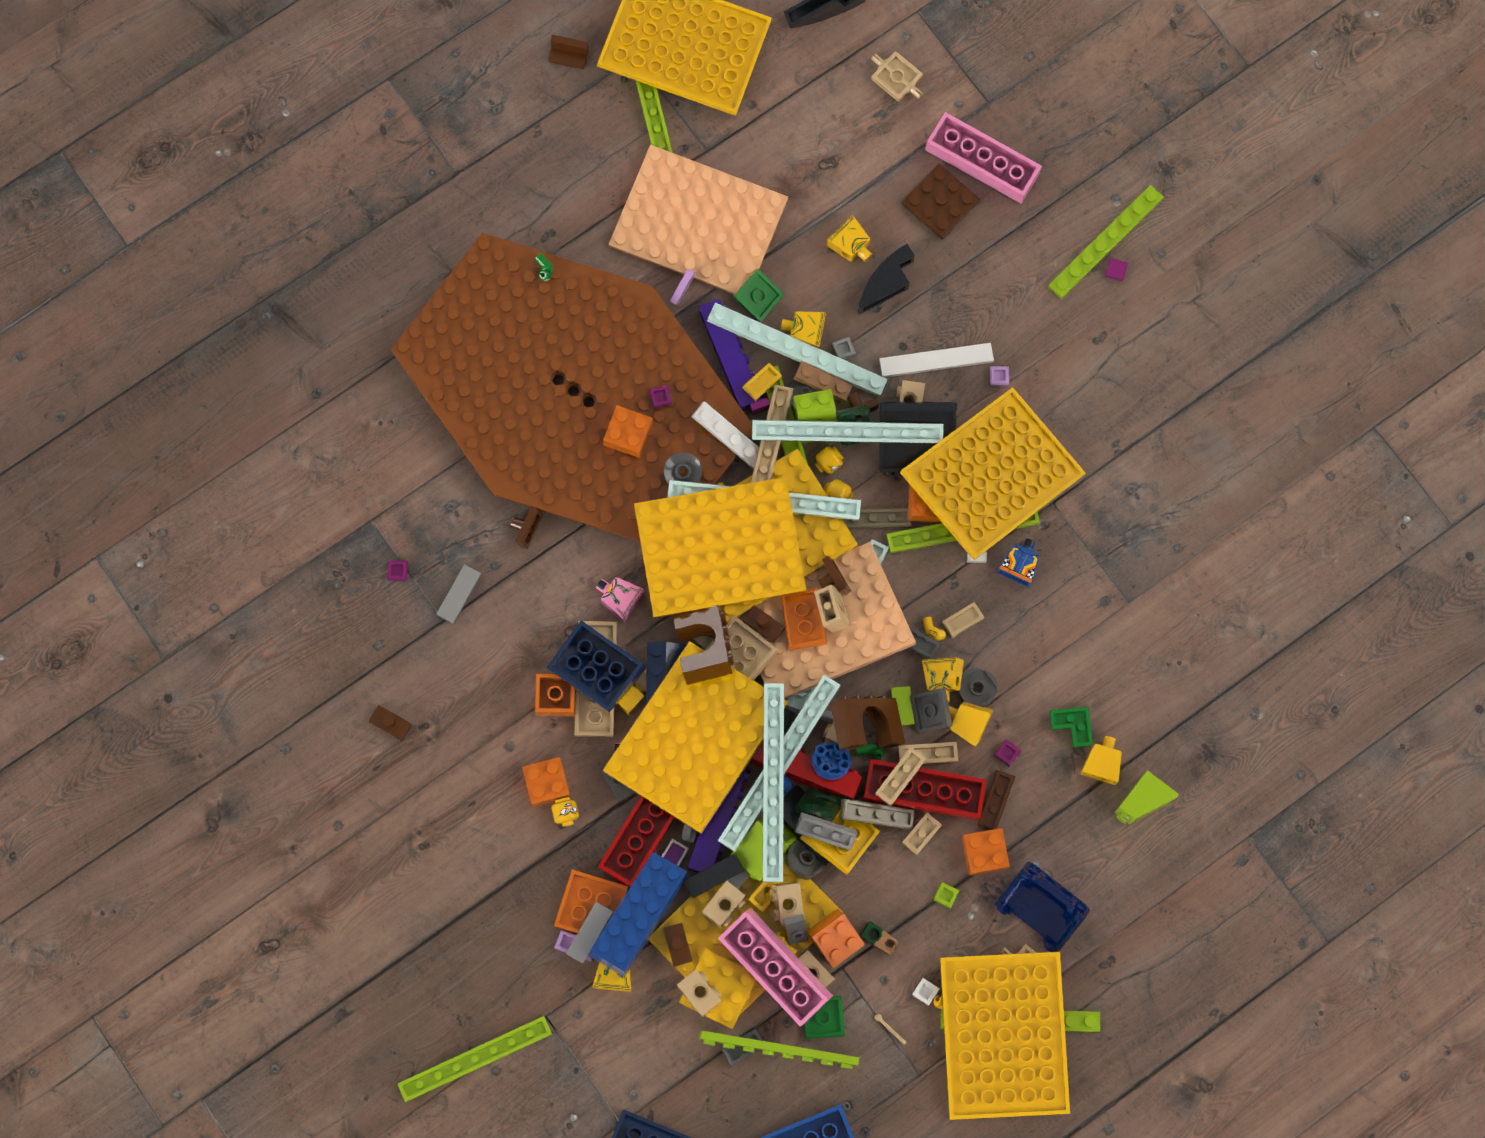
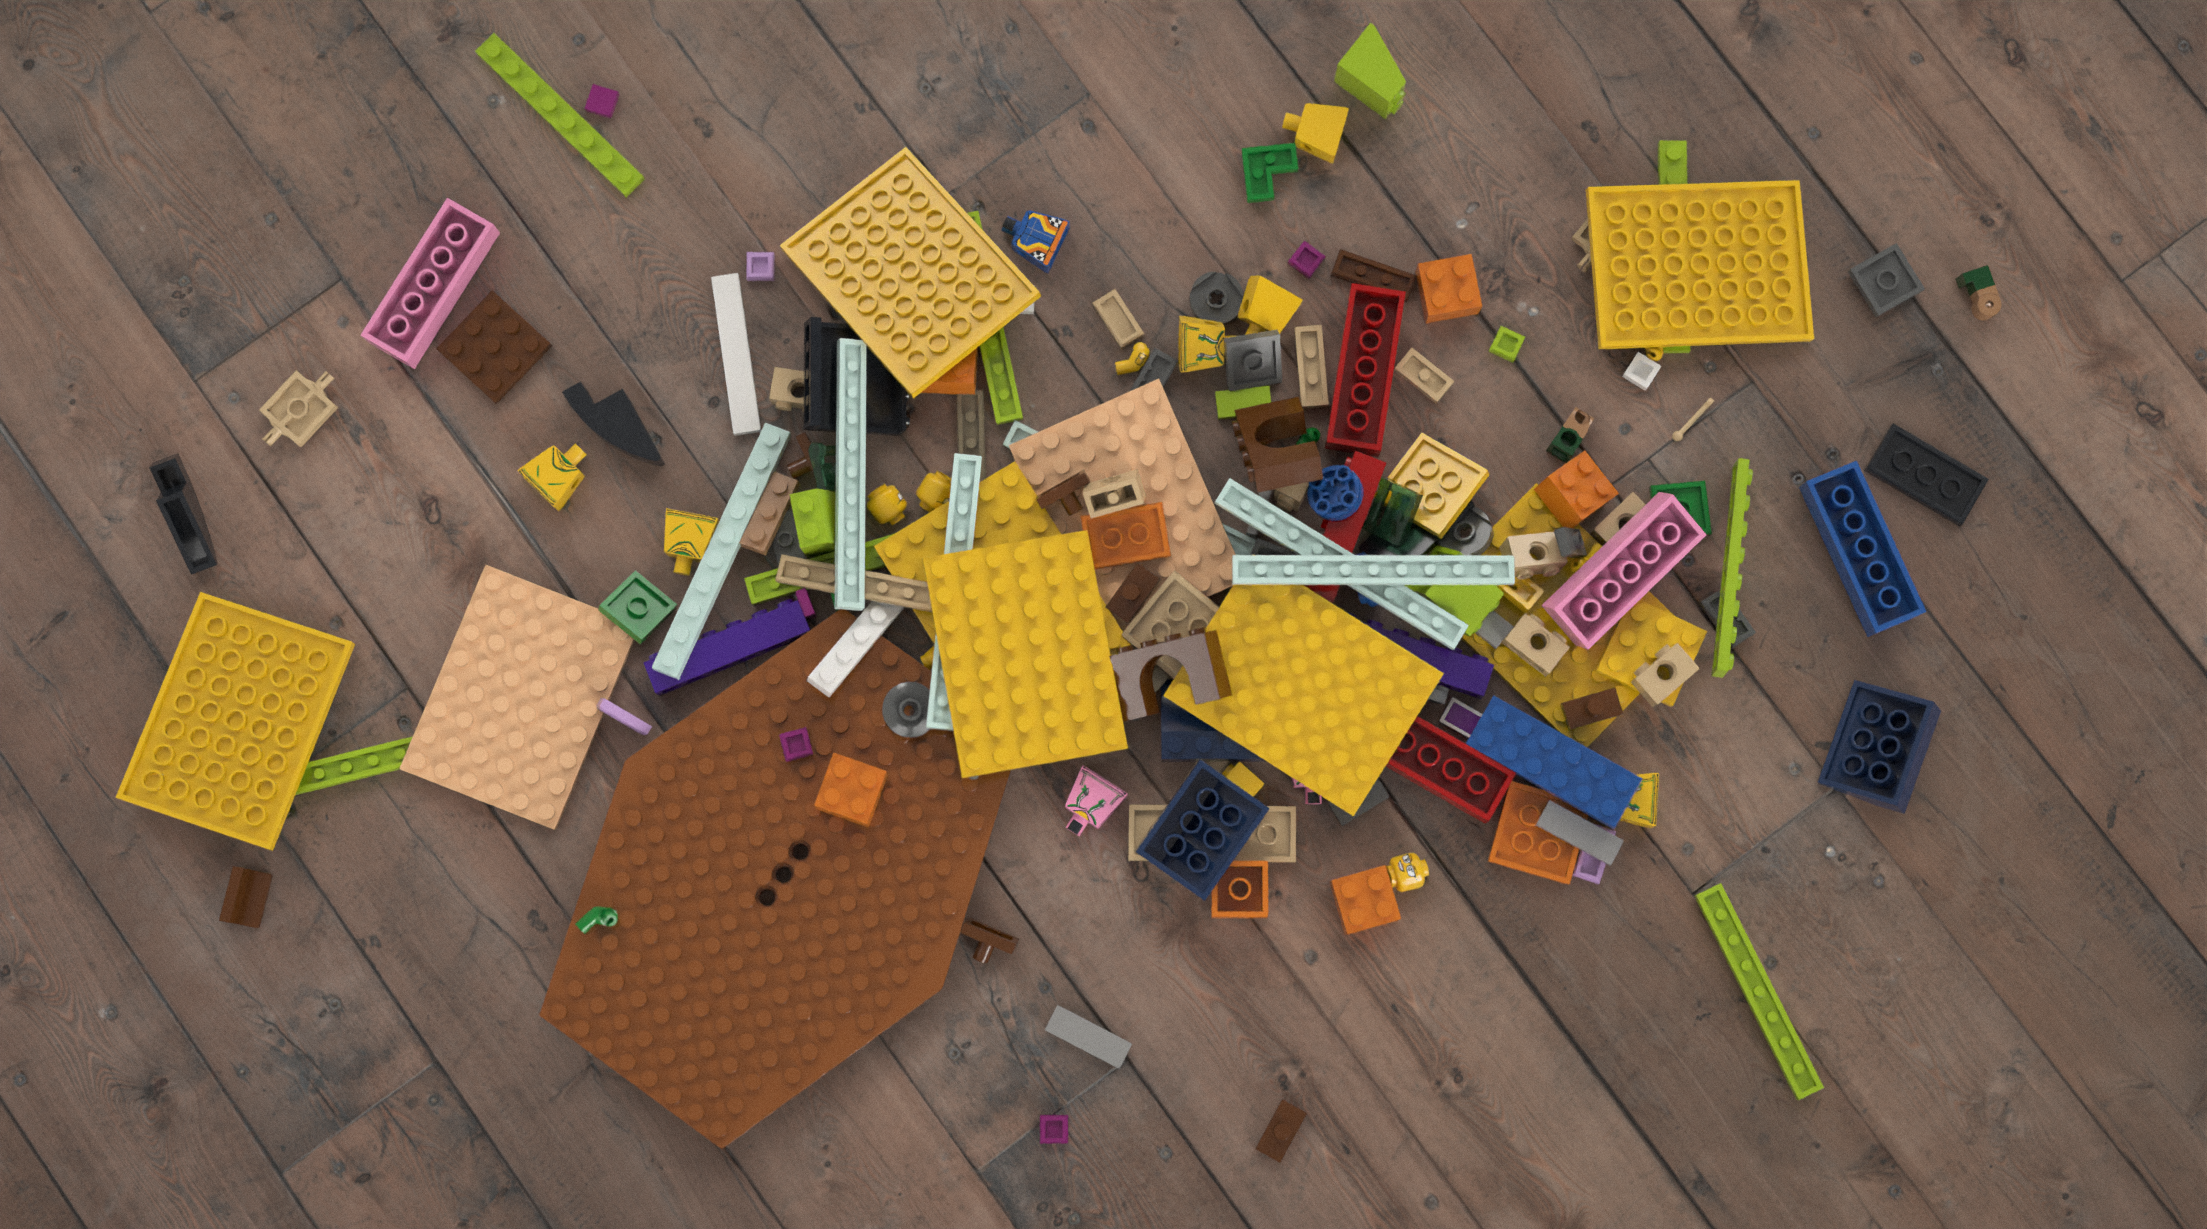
camera: 85 degrees left, 5 degrees up
black tile [684,853,745,898] -> none
yellow tile [742,363,782,401] -> none
light grey tile [795,812,857,850] -> none
light grey tile [831,337,856,360] -> none
dark tan tile [840,799,914,830] -> none
tan plate [875,747,926,806] -> none
clear blue windscreen [994,861,1090,952] -> none

